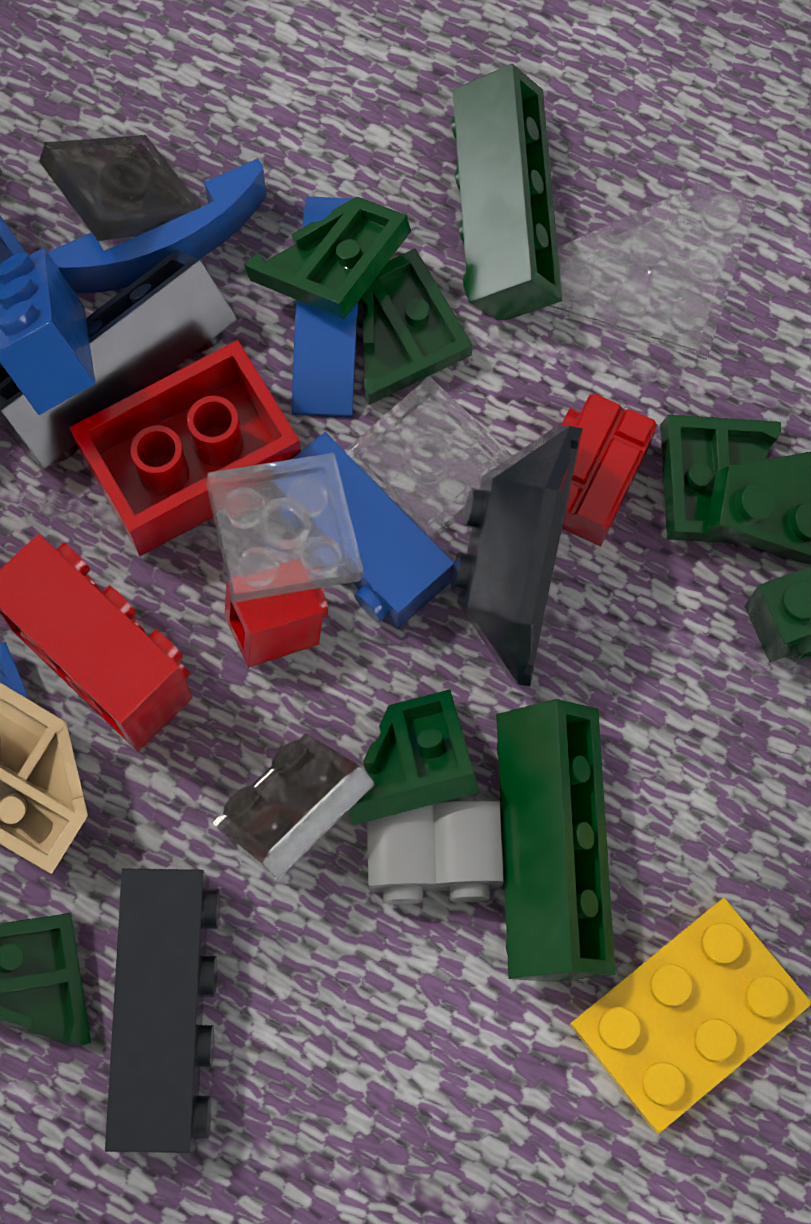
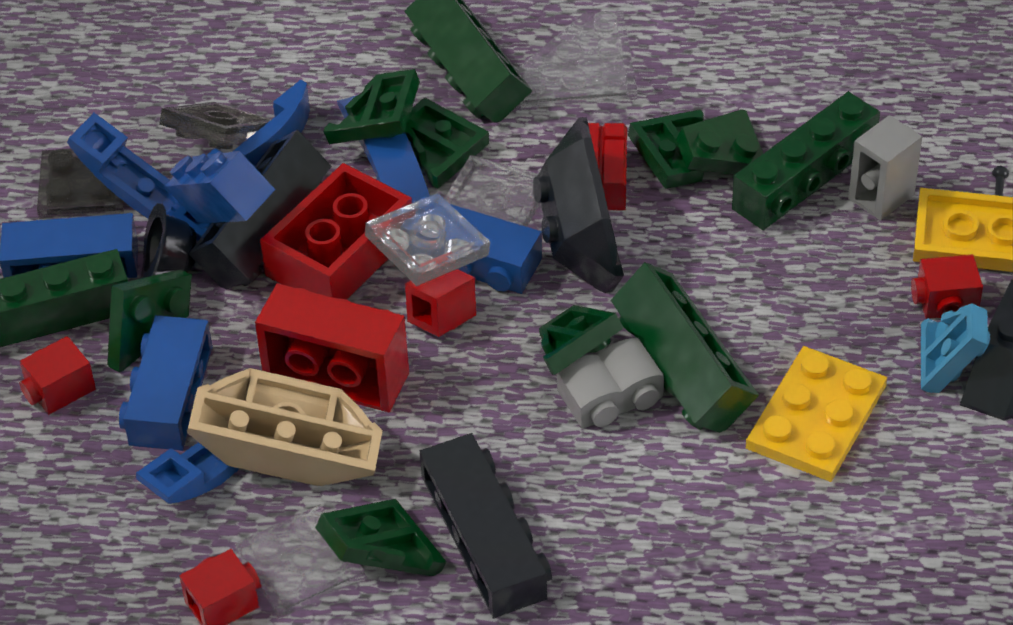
camera: 20 degrees left, 25 degrees down
clear smoke plate [212,733,375,880] -> none

